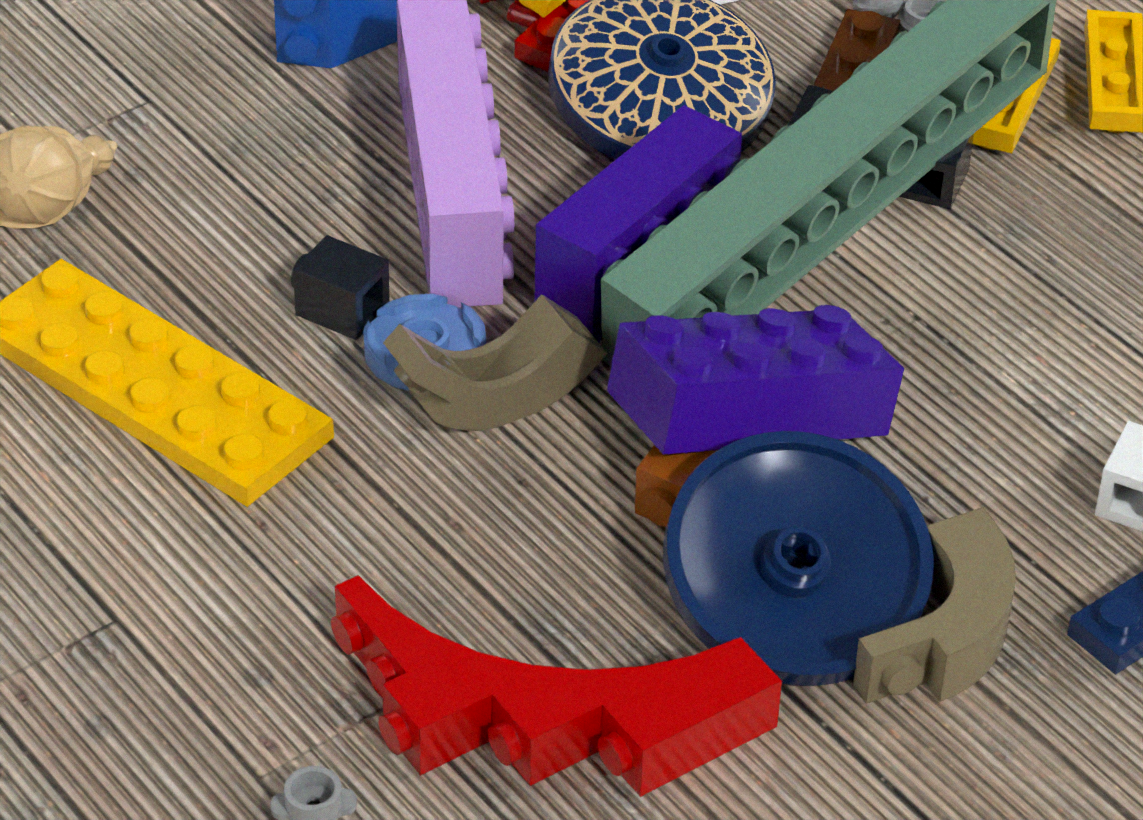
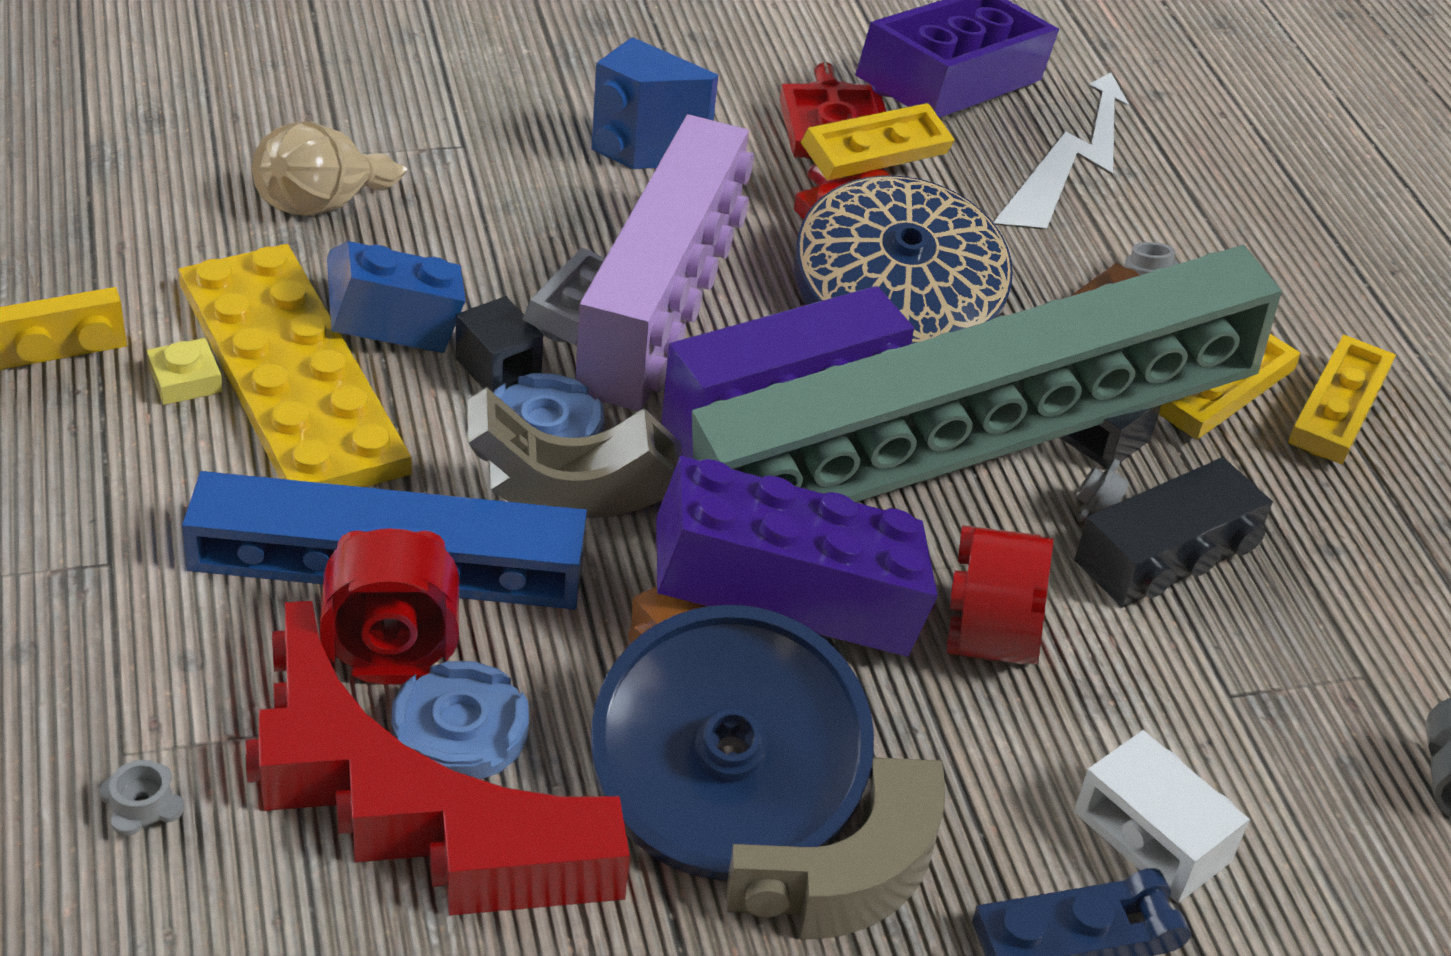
camera: 20 degrees right, 0 degrees up
none -> light yellow plate [147,338,223,405]
none -> blue brick [182,471,587,610]
none -> red brick [319,528,459,685]
none -> blue slope [327,241,466,353]
none -> medium blue tile [391,661,529,779]
none -> light grey plate [522,247,605,345]
none -> red brick [947,525,1054,665]
none -> black brick [1074,457,1273,608]
none -> light grey plate [1075,458,1129,522]

